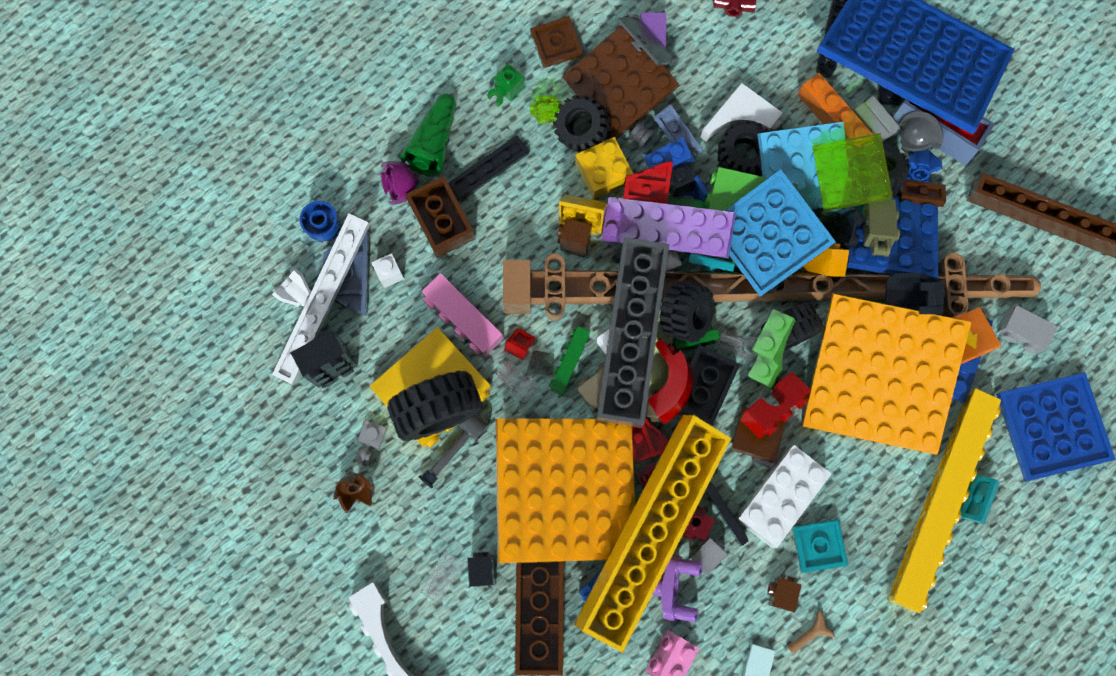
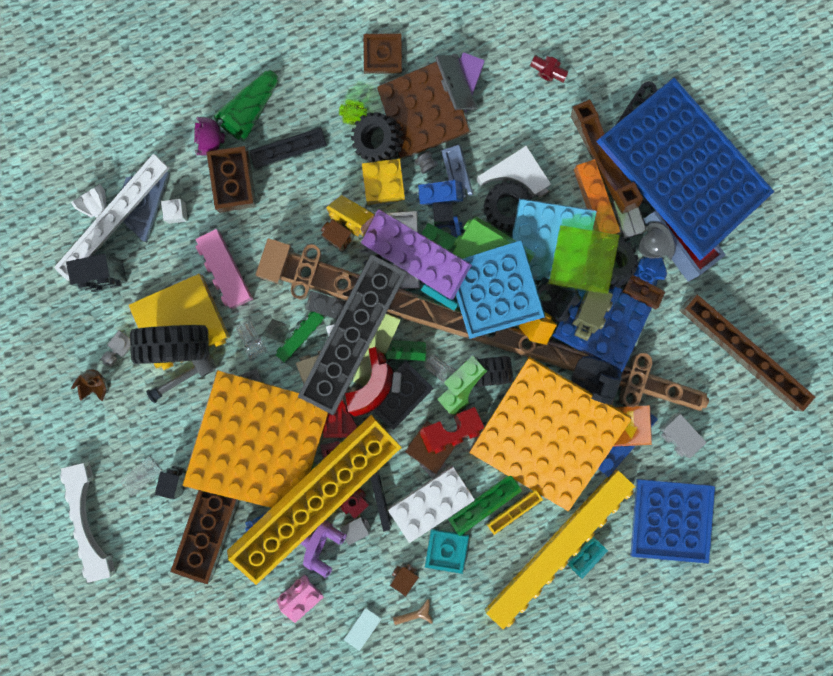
camera: 15 degrees right, 10 degrees up
blue piece [300,201,341,243] -> none
green brick [487,64,525,107] -> none
red slope [504,327,536,361] -> none
red wing [623,161,673,204] -> none
black tyre [660,281,715,343] -> none
none -> dark grey plate [305,291,346,319]
none -> flat silver tile [392,372,402,393]
none -> green plate [448,476,522,536]
none -> yellow piece [487,489,543,535]
none -> reddish brown arch [570,99,643,214]

